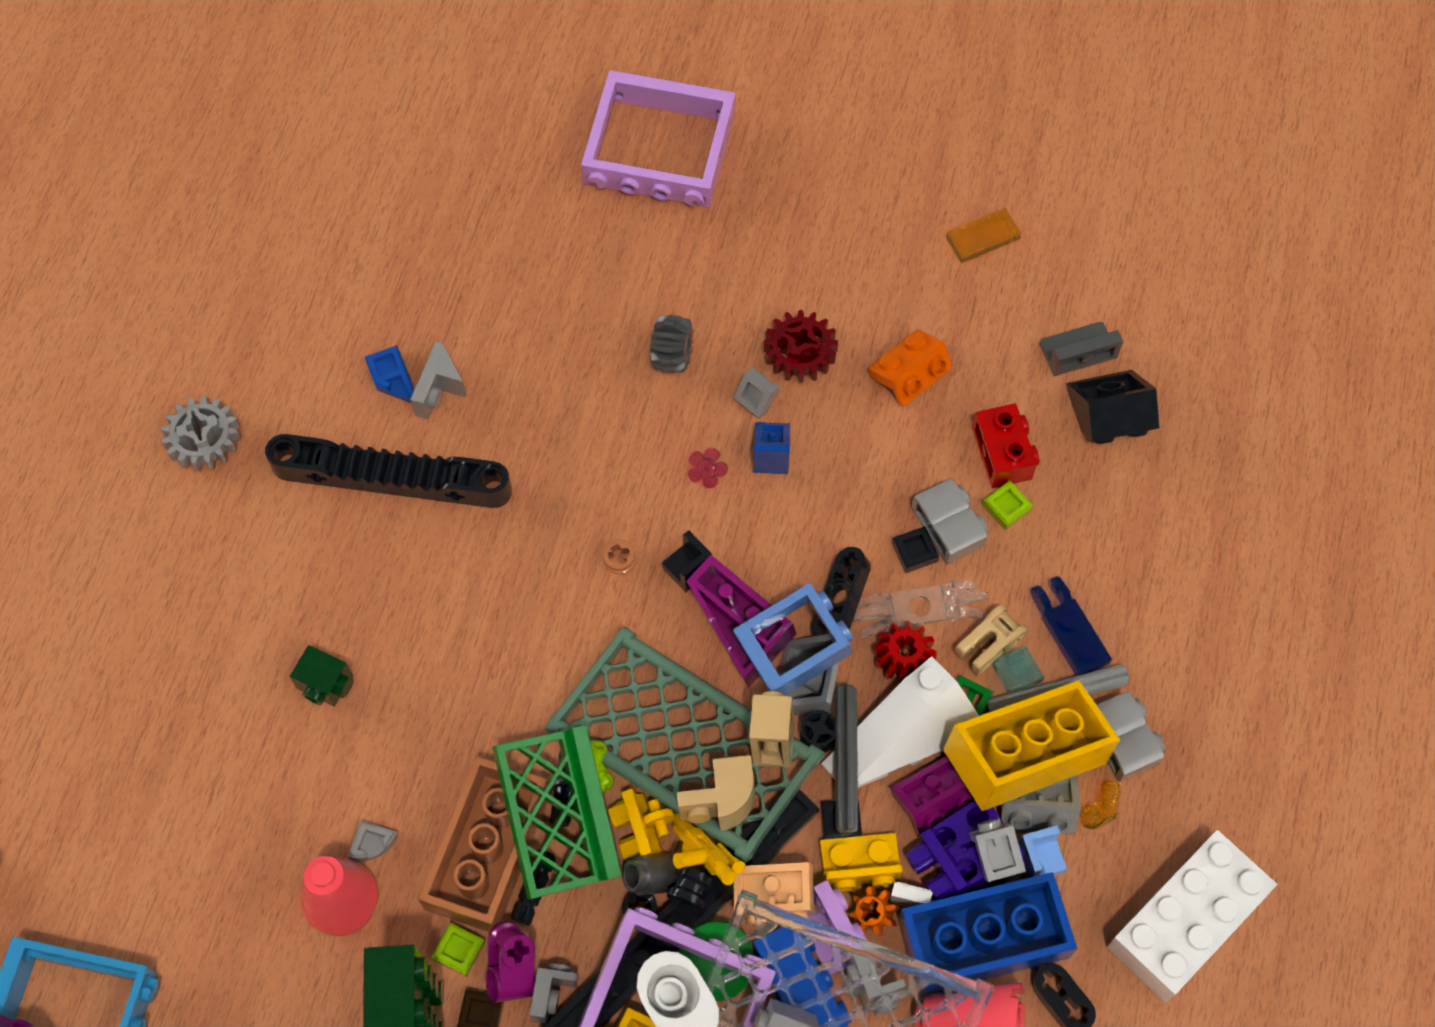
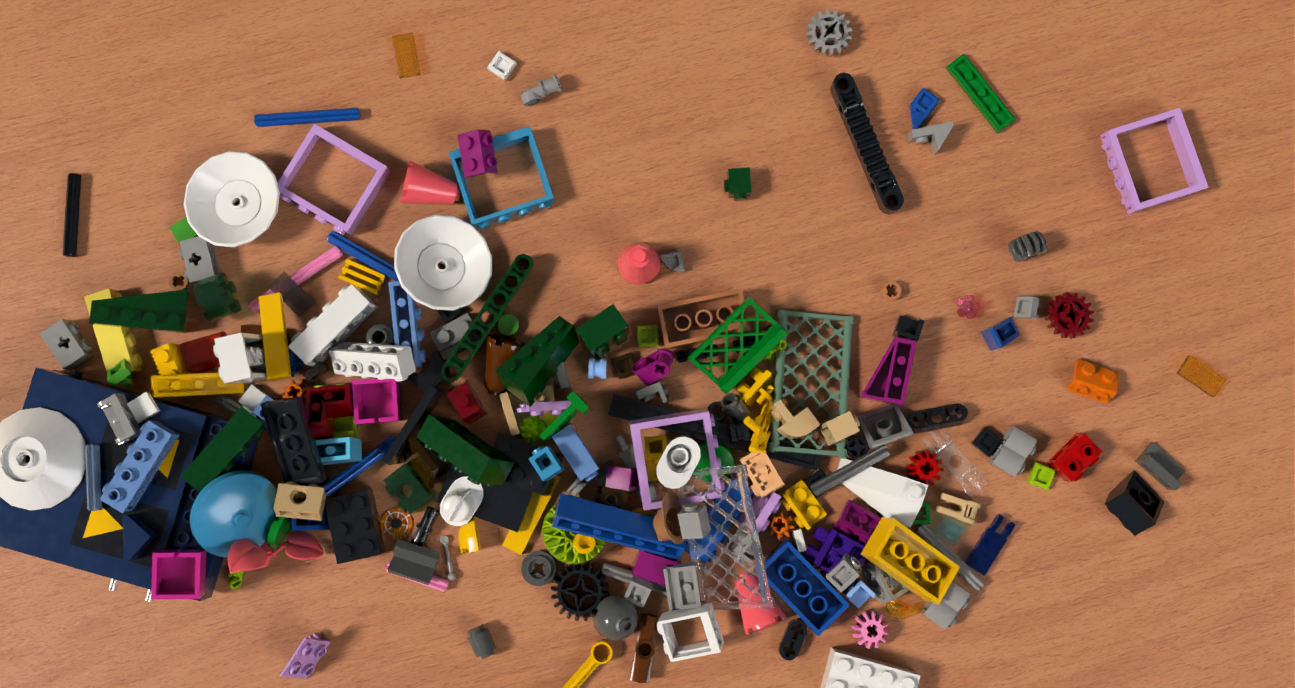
camera: 55 degrees right, 20 degrees up
medium blue window [733,583,854,695] -> none
none -> bright pink gear [851,610,889,649]
none -> green tile [946,54,1016,133]

